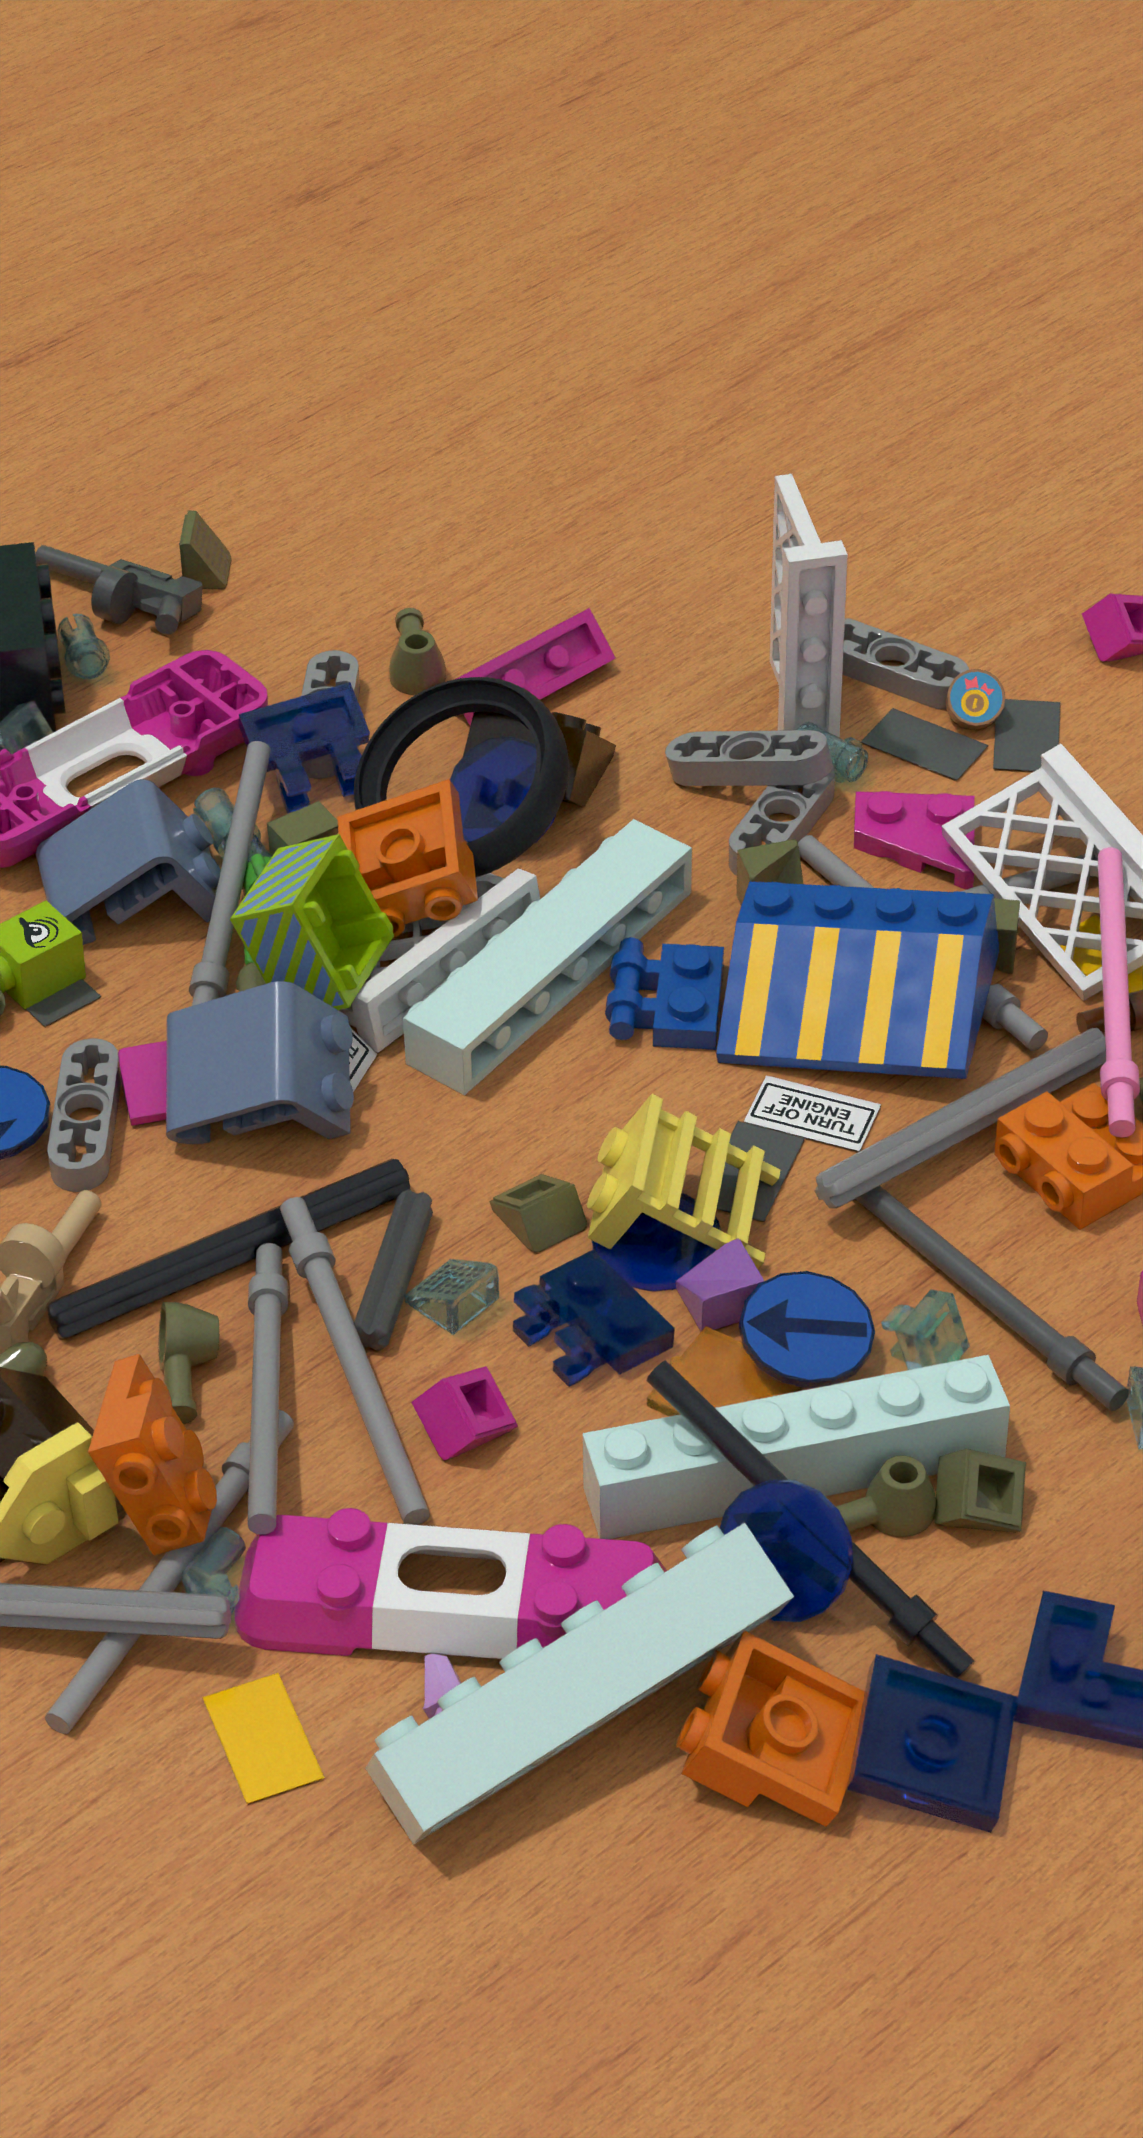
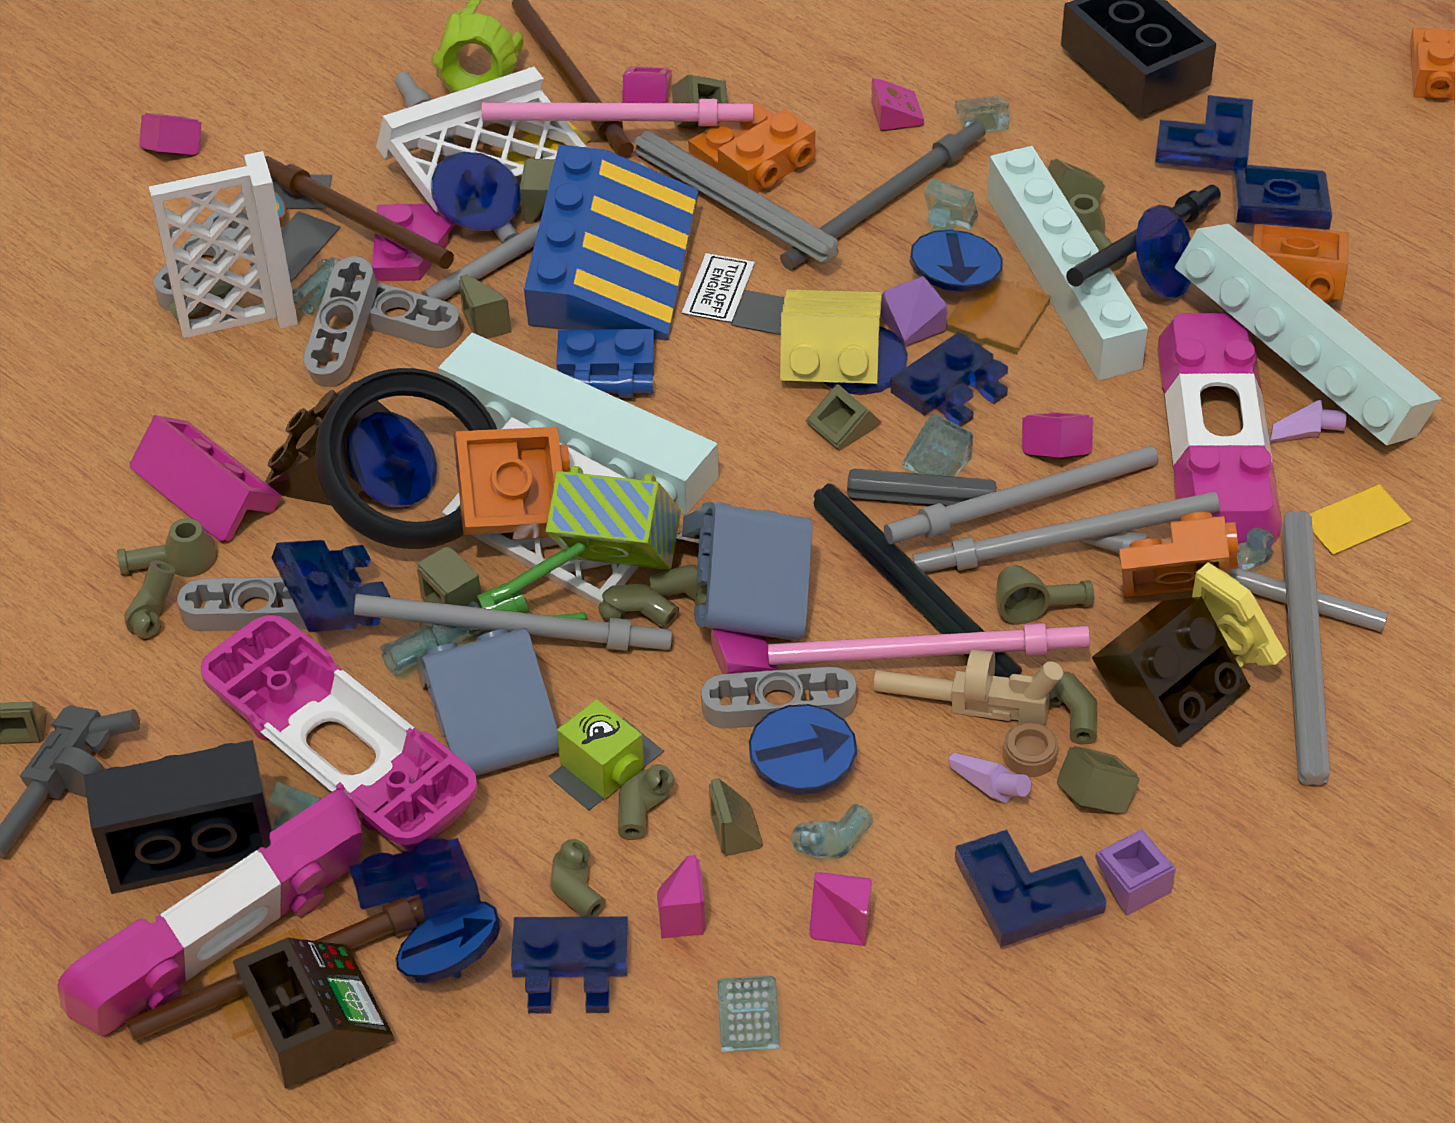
camera: 95 degrees left, 5 degrees up
none -> olive arm [124,560,176,639]
none -> reddish brown bar [265,156,454,269]
none -> clear blue piece [430,152,521,231]
none -> bright pink bar [768,623,1090,665]

